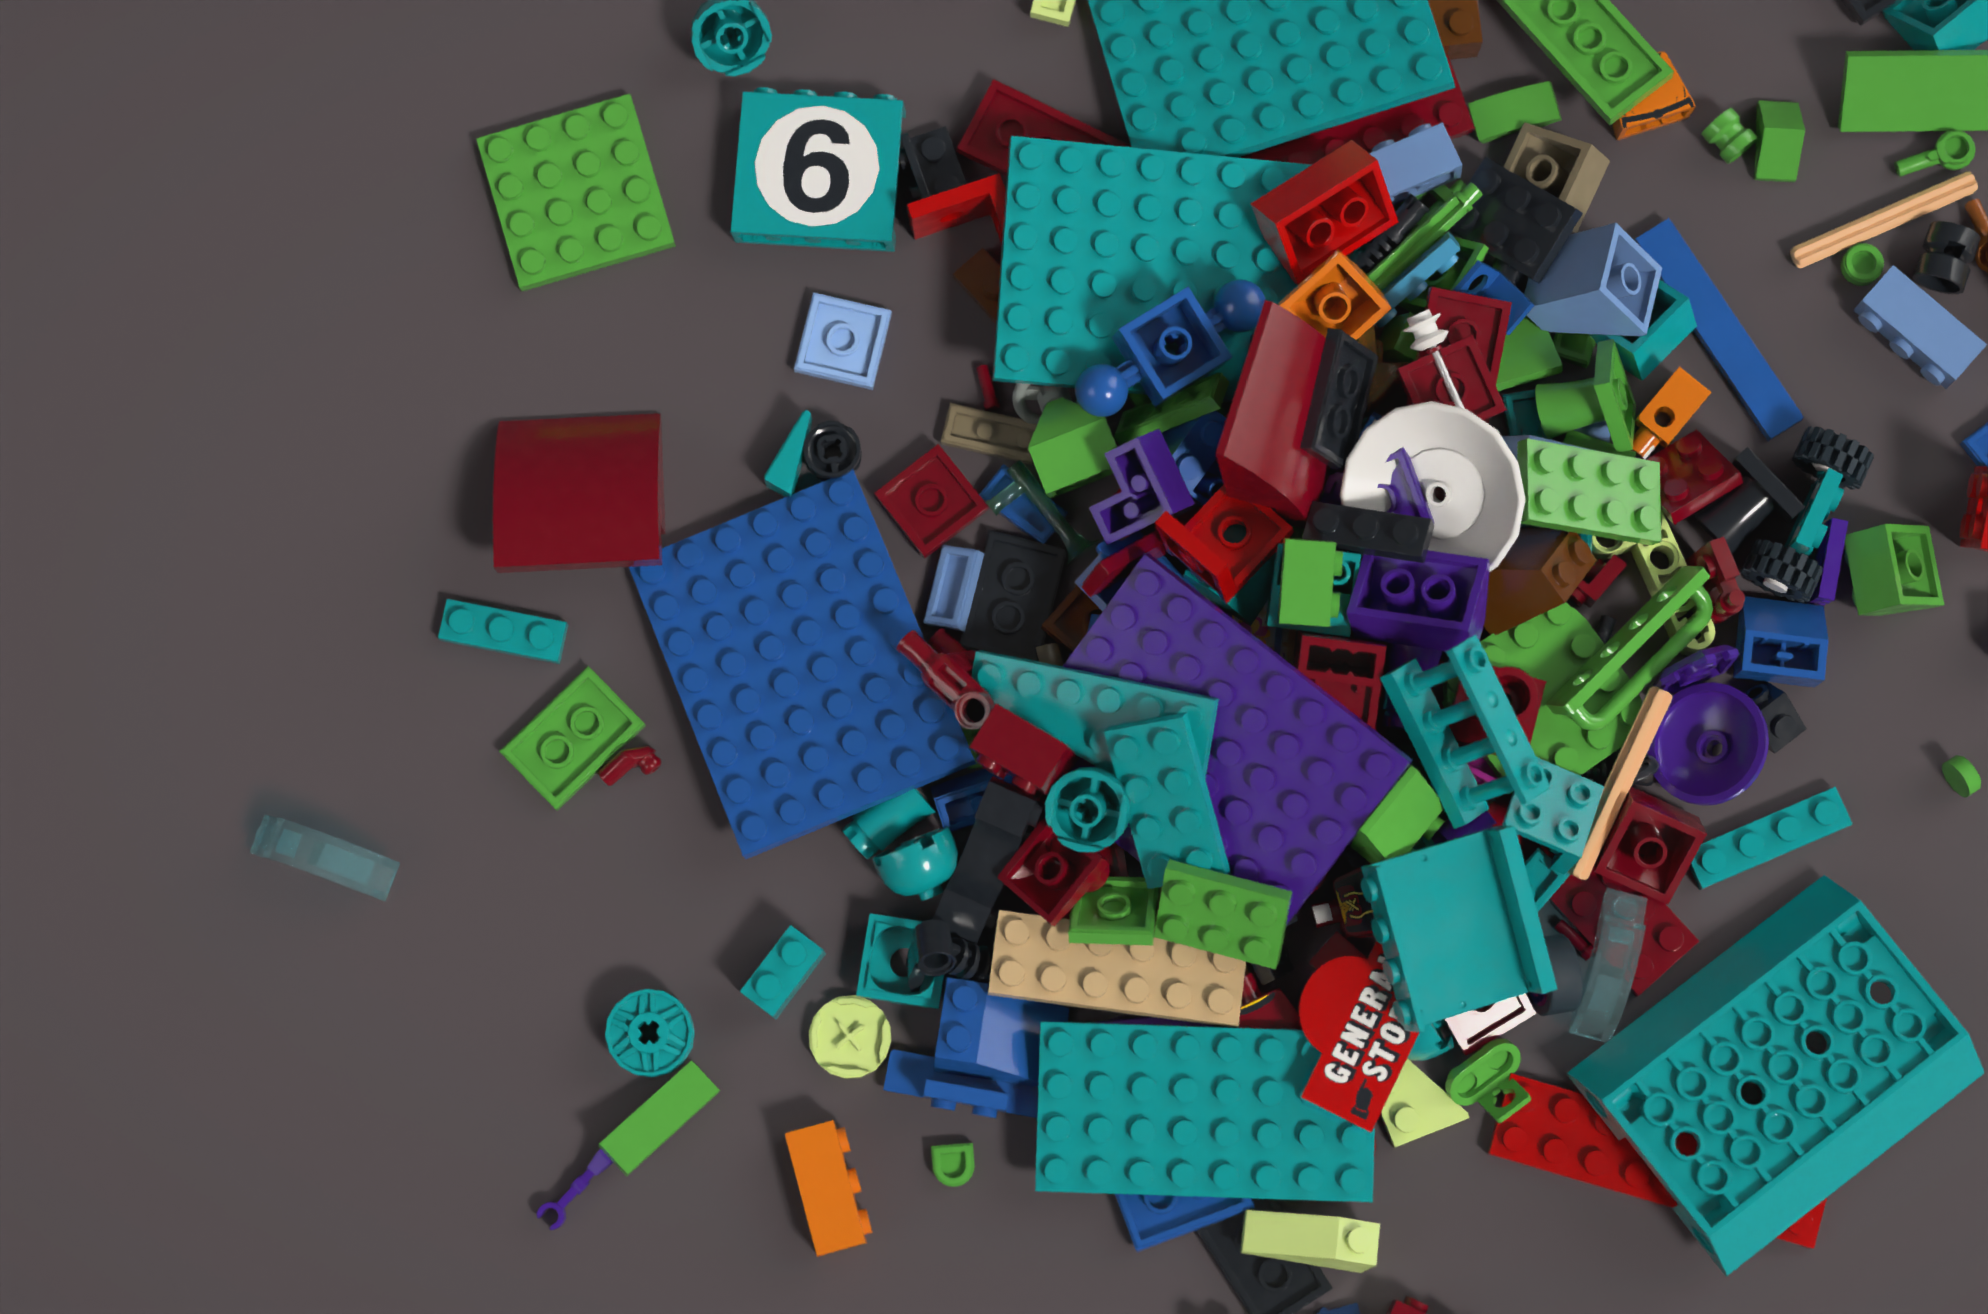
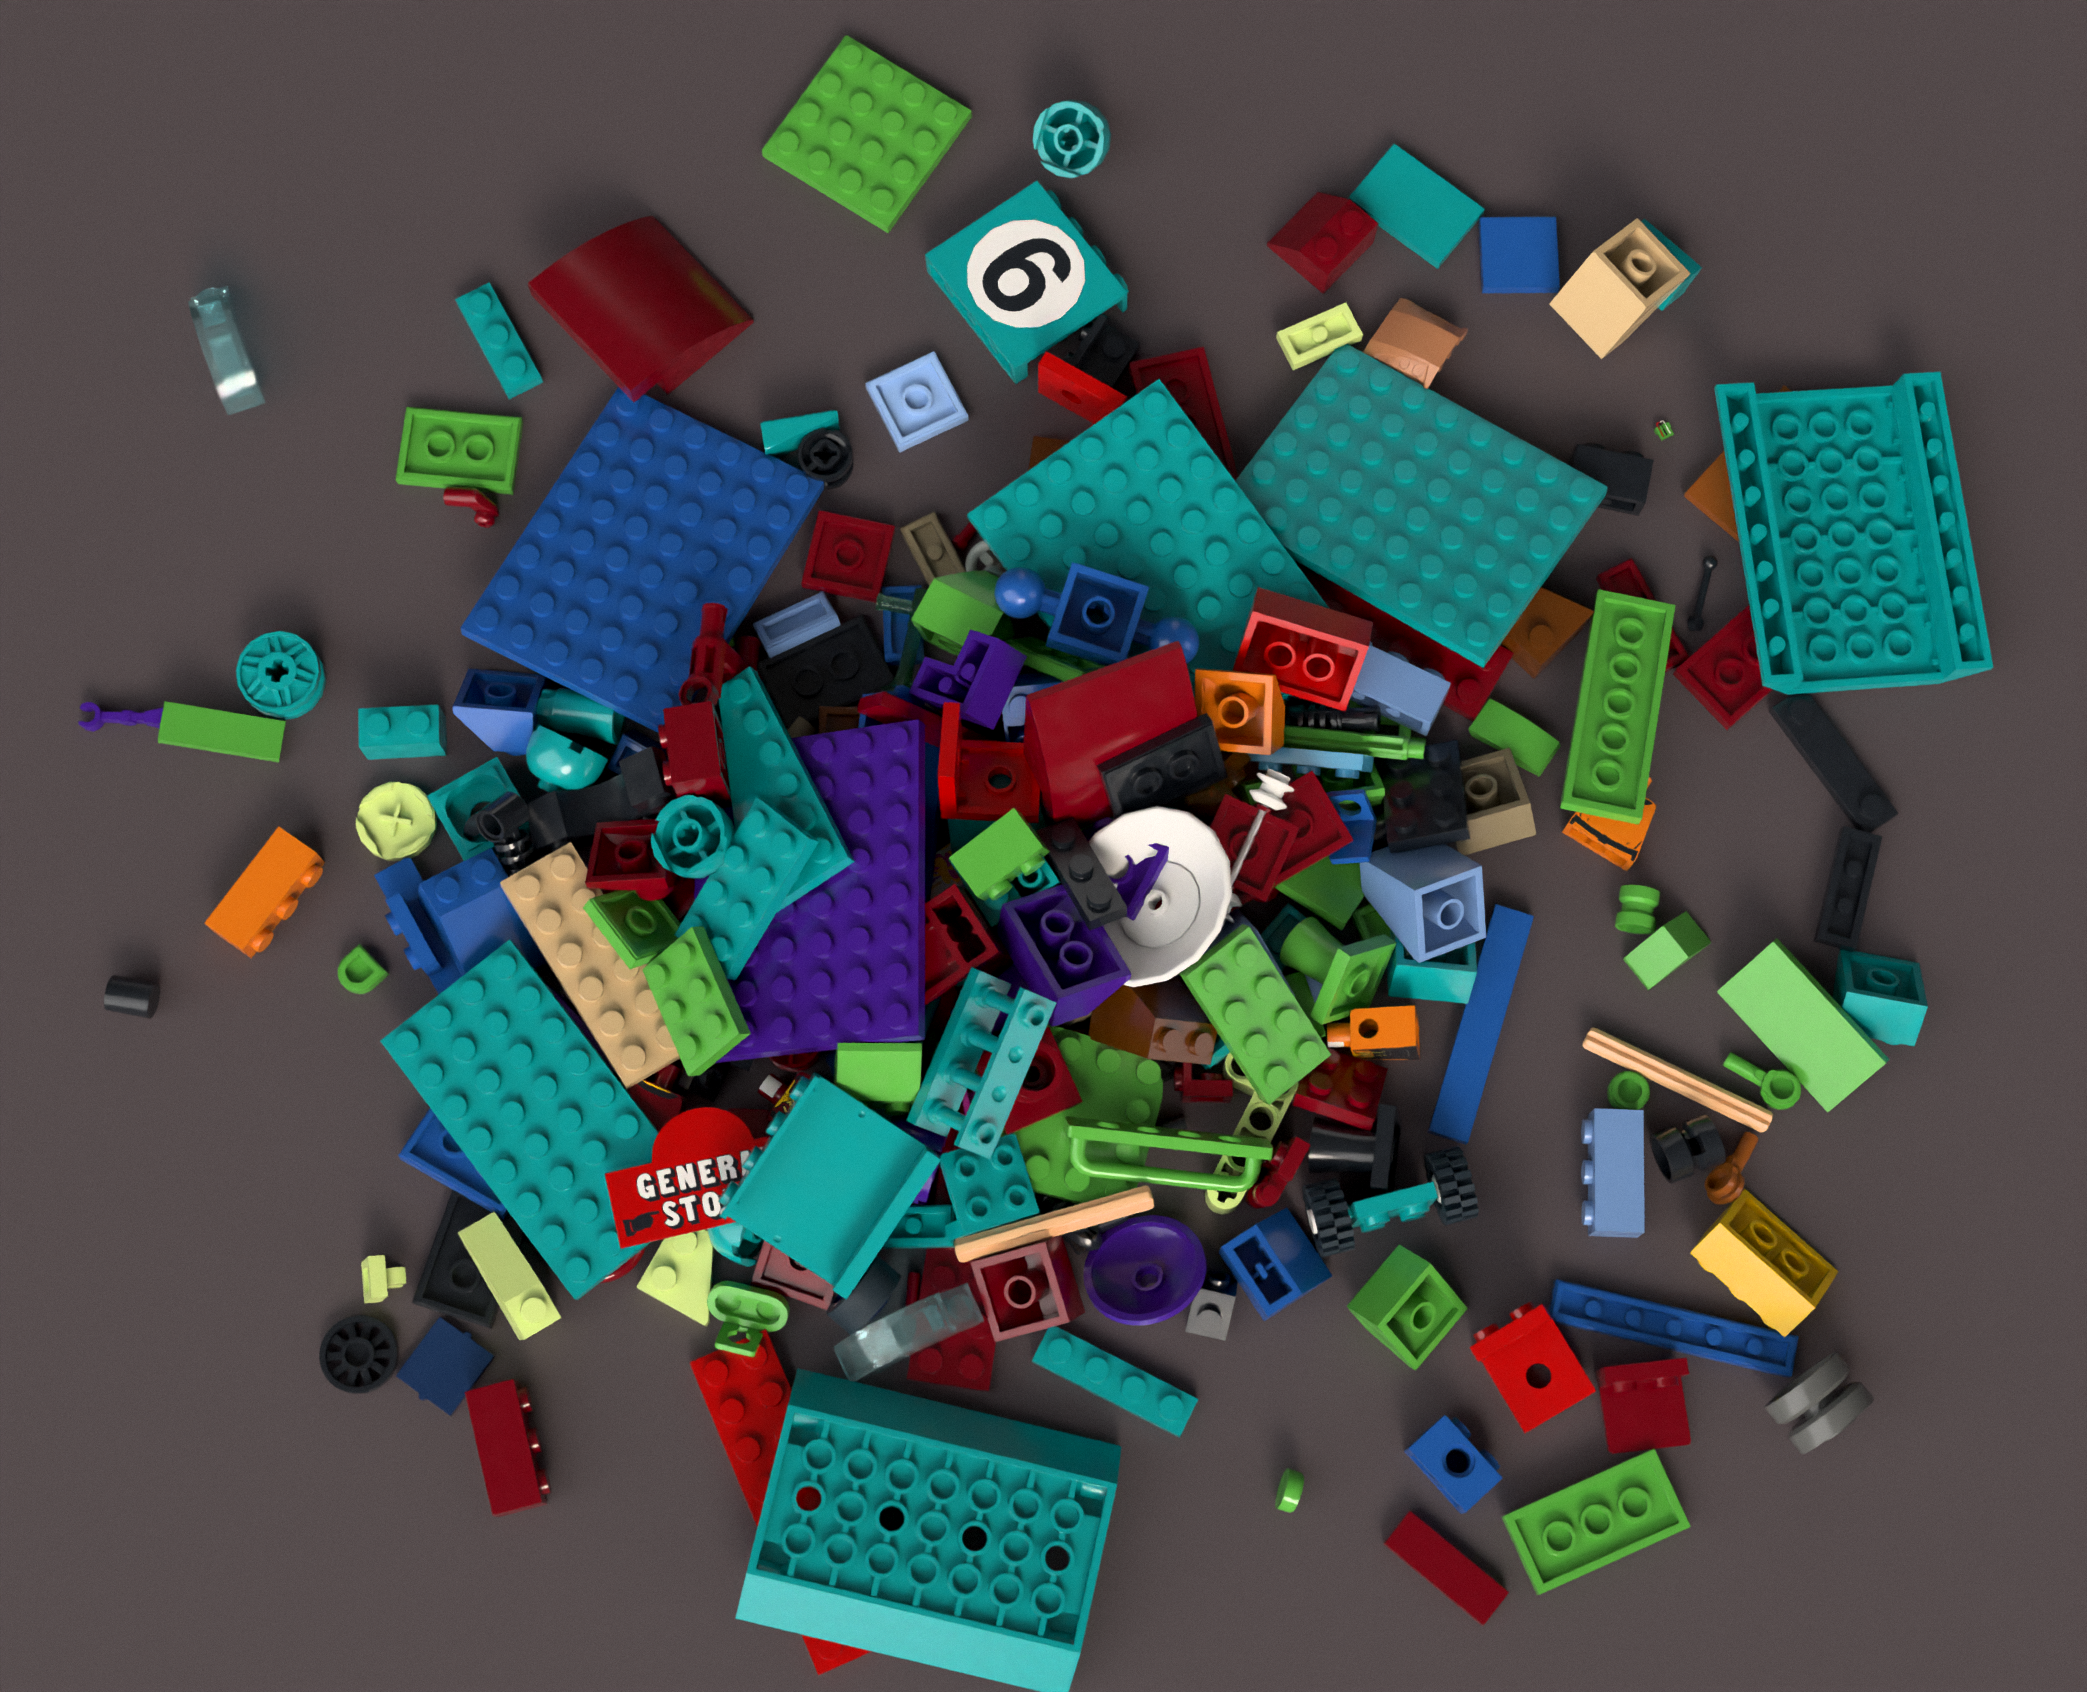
camera: 45 degrees right, 5 degrees down
dark purple tile [1652,645,1739,695] -> none
dark purple tile [1807,518,1848,606] -> none
none -> blue slope [453,669,547,756]

